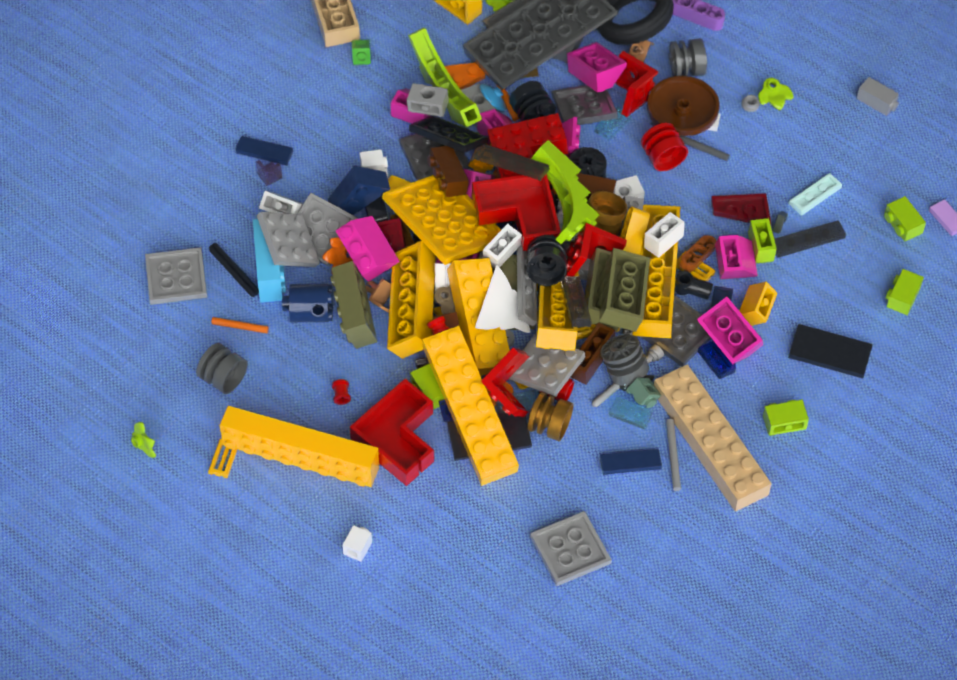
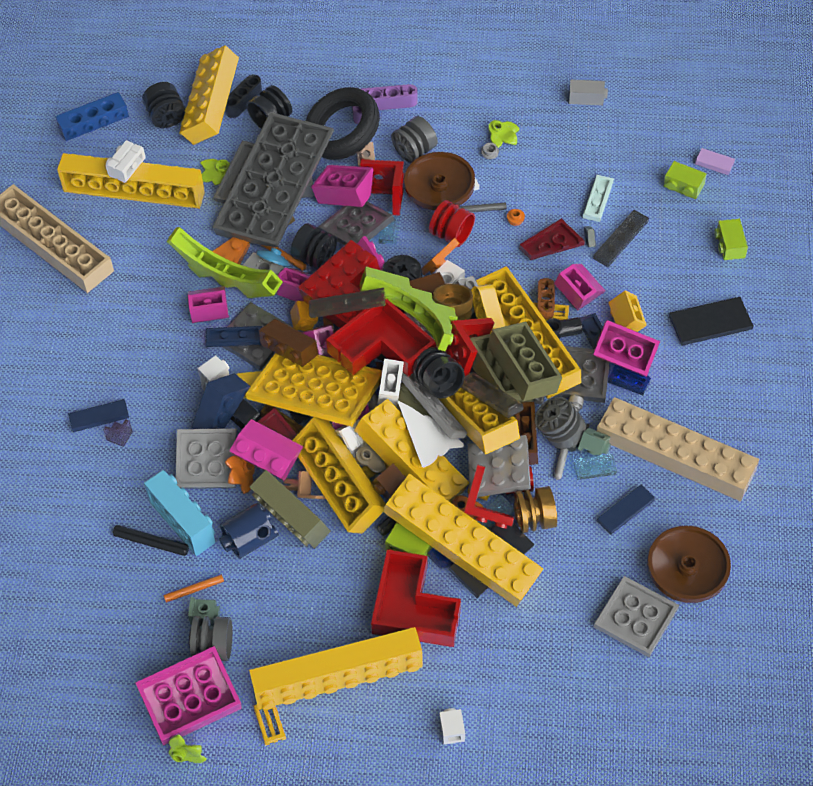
camera: 30 degrees left, 0 degrees up
light grey plate [145,247,207,305] -> none
light grey plate [257,212,320,267] -> none
white brick [259,191,303,214] -> none
red bush [332,379,351,405] -> none
bright green bracket [352,39,371,65] -> none
light grey brick [407,83,449,117] -> none
black tile [409,116,488,153] -> none
red wheel [427,316,450,335] -> none
white brick [644,212,684,258] -> none
light grey bar [666,419,681,491] -> none
lime brick [748,218,777,263] -> none
lime brick [763,400,809,436] -> none
none -> dark pink slope [136,646,242,746]
none -> sand green brick [188,597,220,626]
none -> dark blue tile [205,326,262,347]
none -> orange wing [421,238,460,275]
none -> orange plate [507,209,525,226]
none -> reddish brown dish [647,526,731,603]

